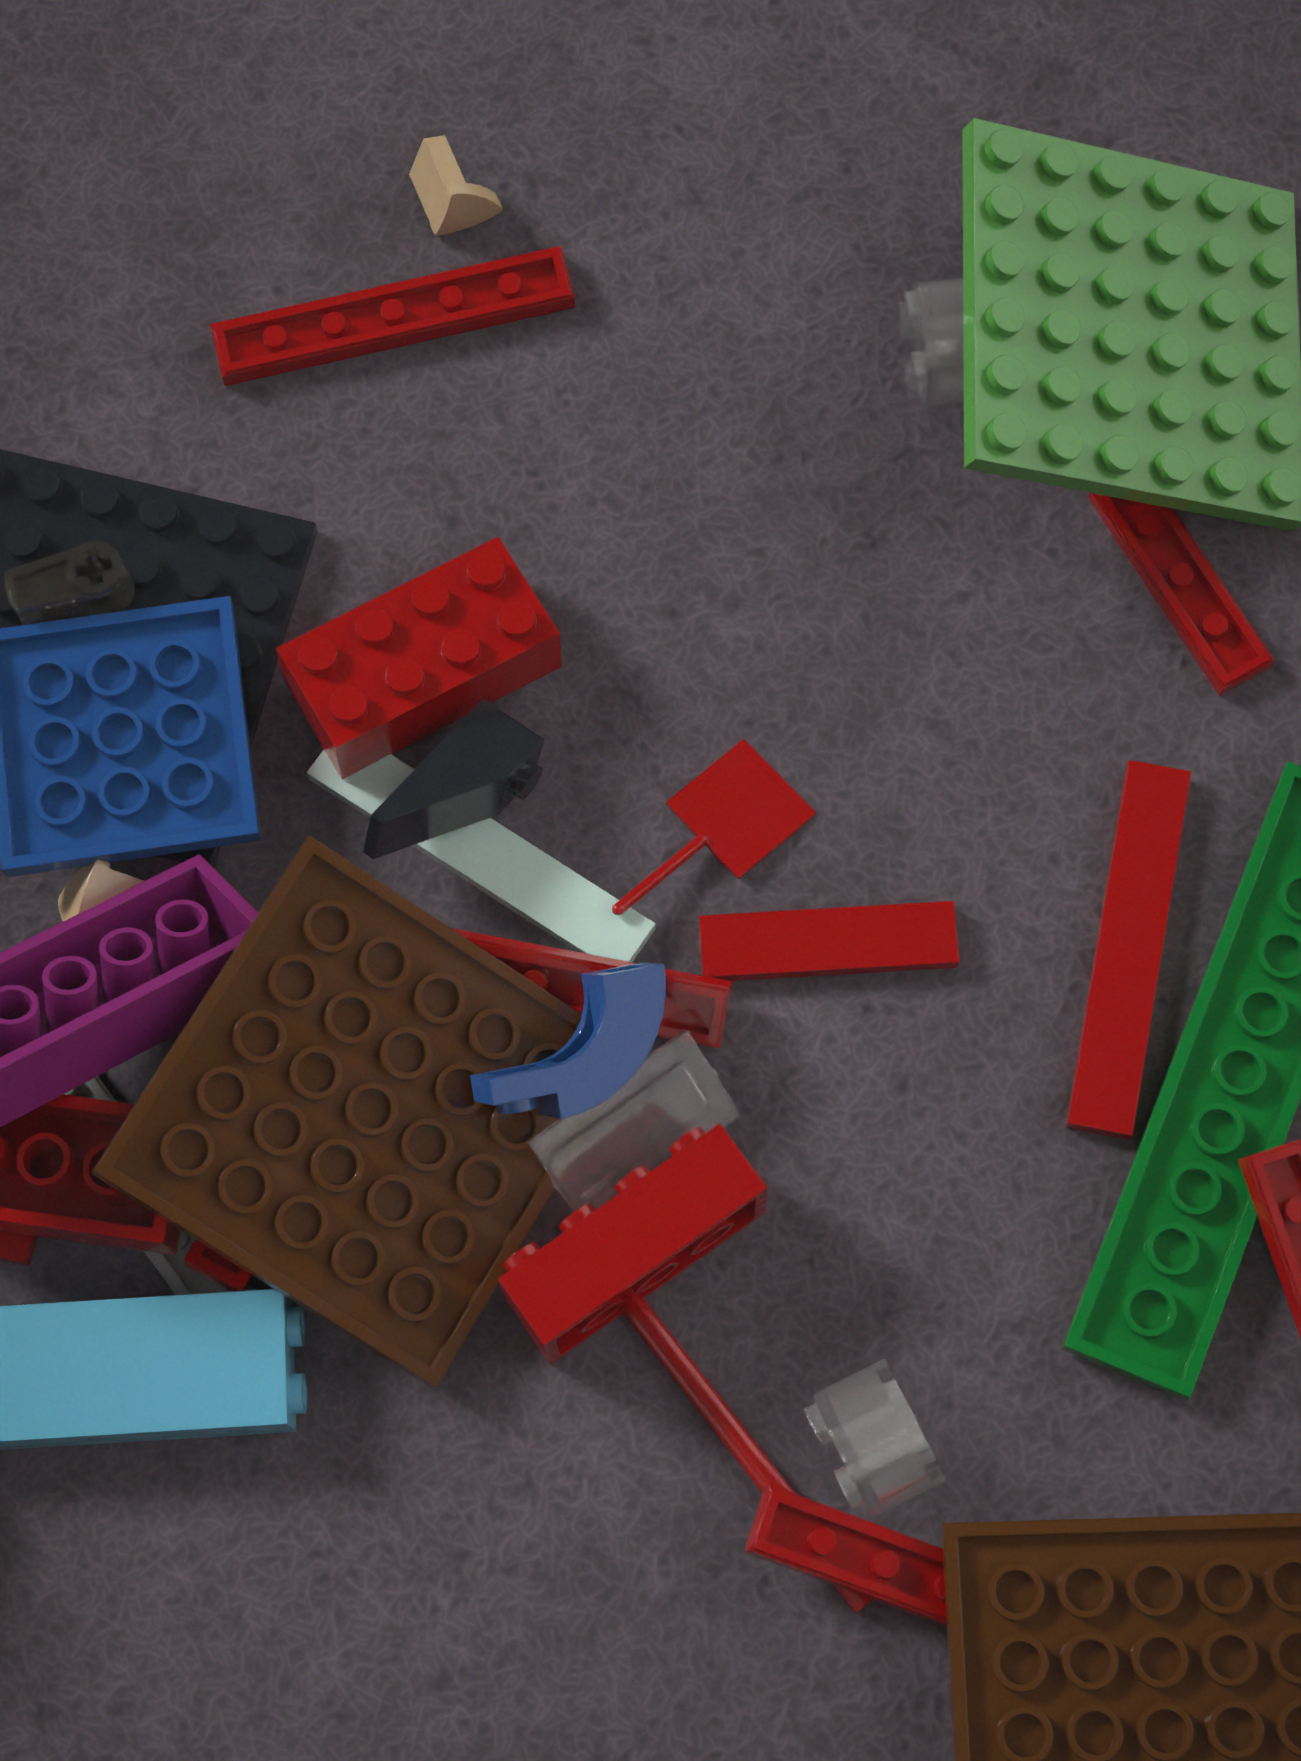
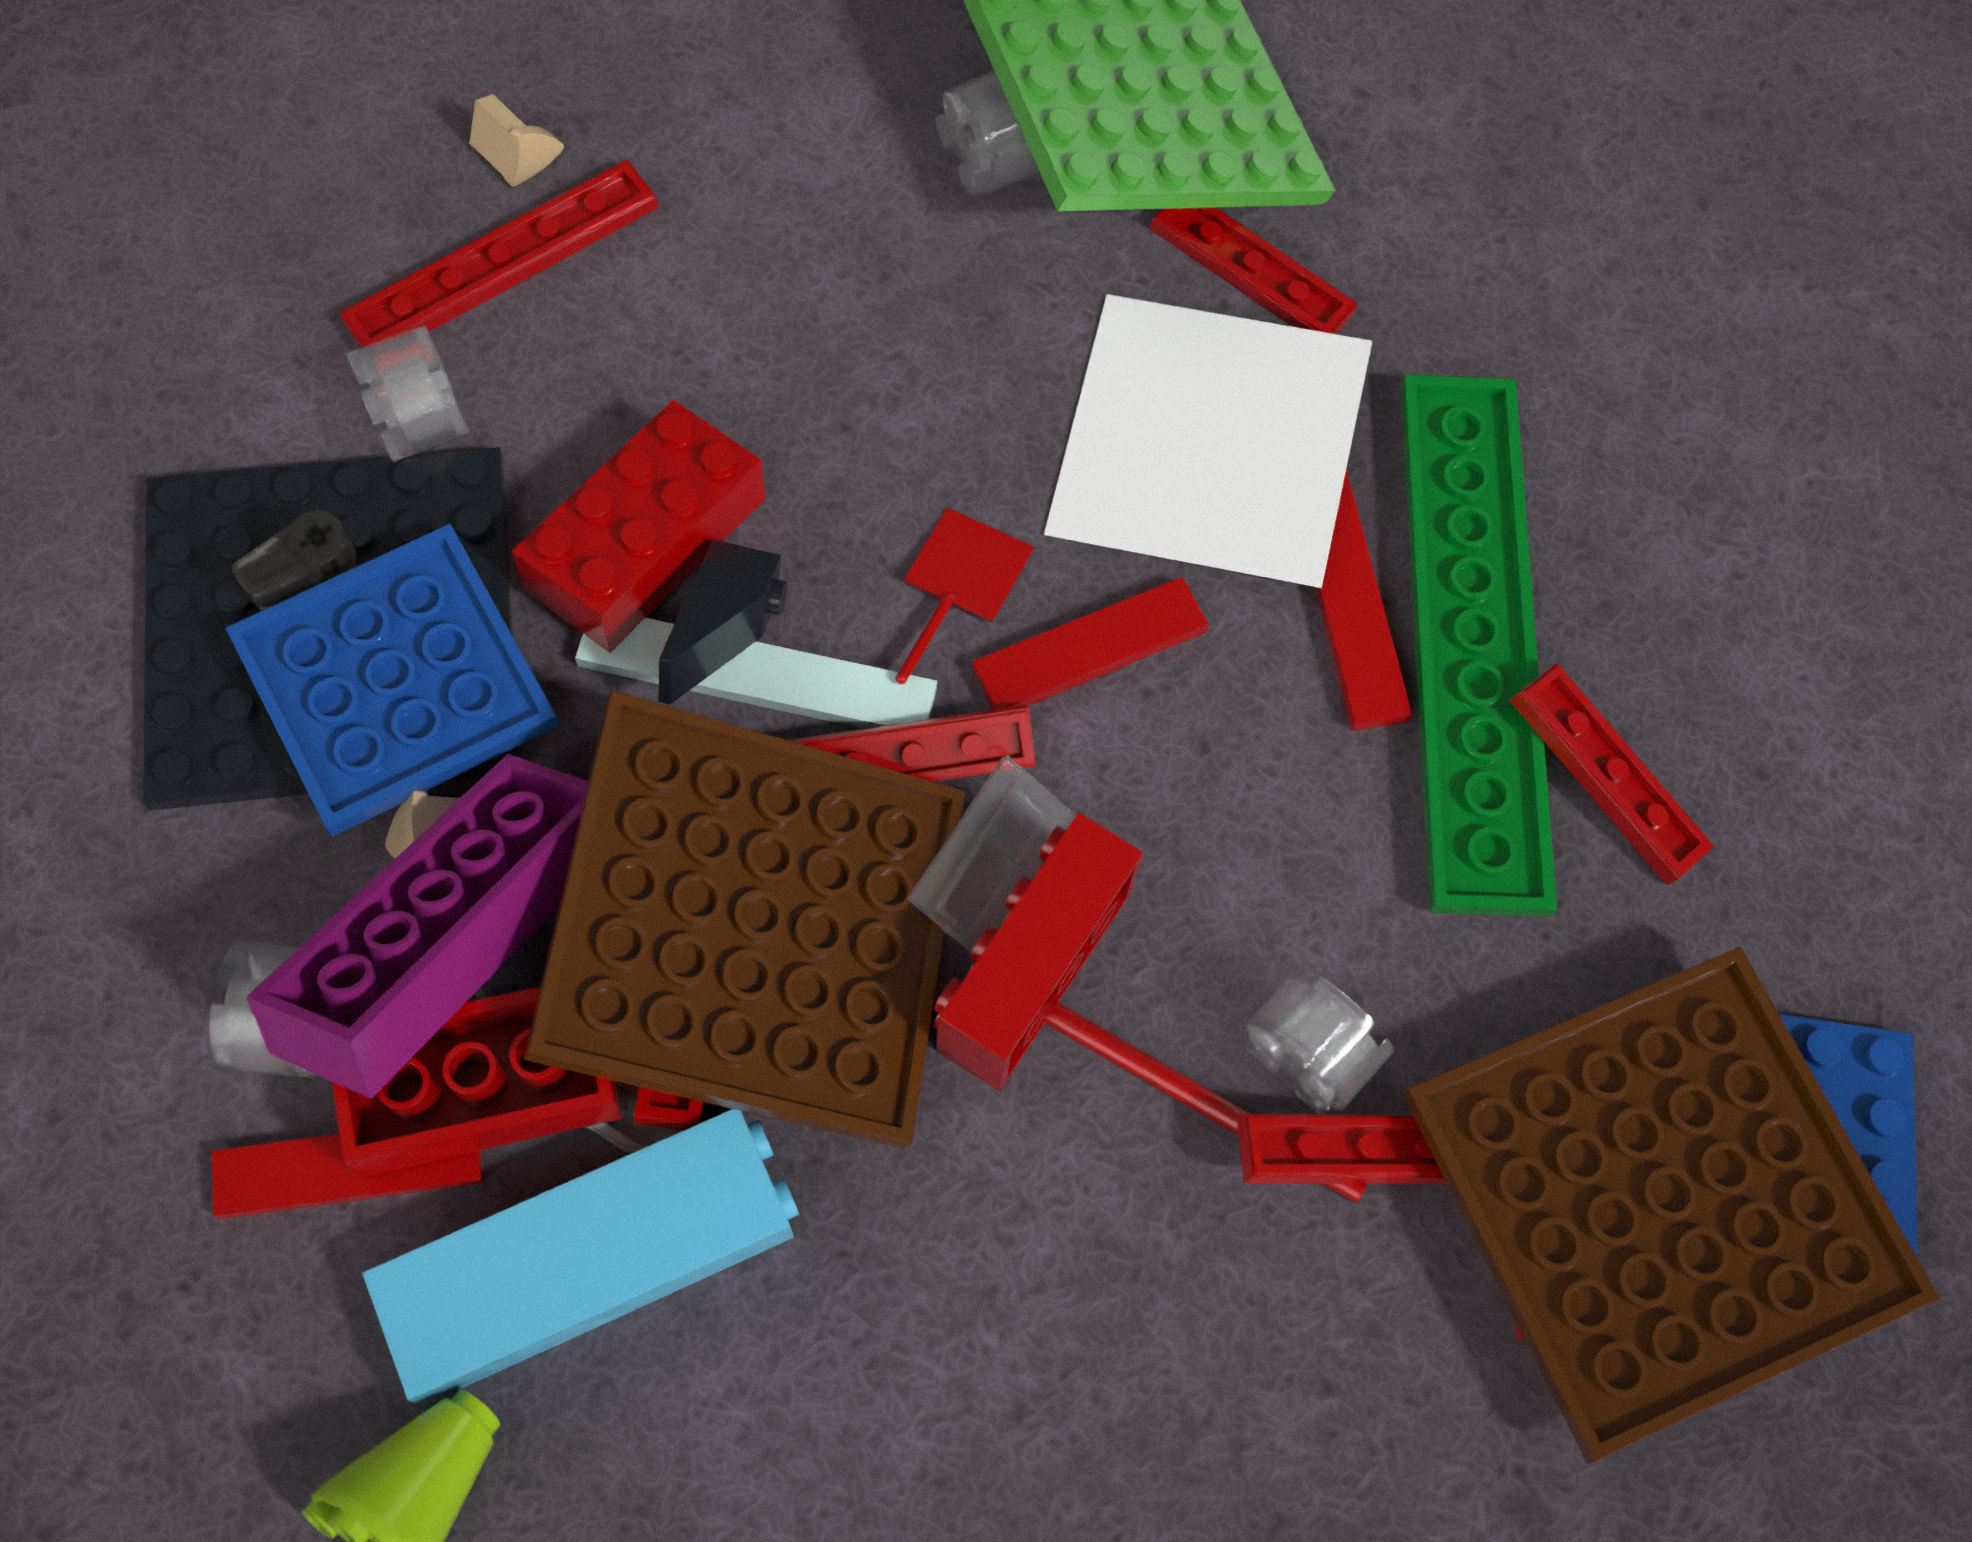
camera: 30 degrees left, 5 degrees down
blue arch [470,962,666,1119] -> none
none -> clear brick [347,325,470,462]
none -> white sticker [1044,294,1372,588]

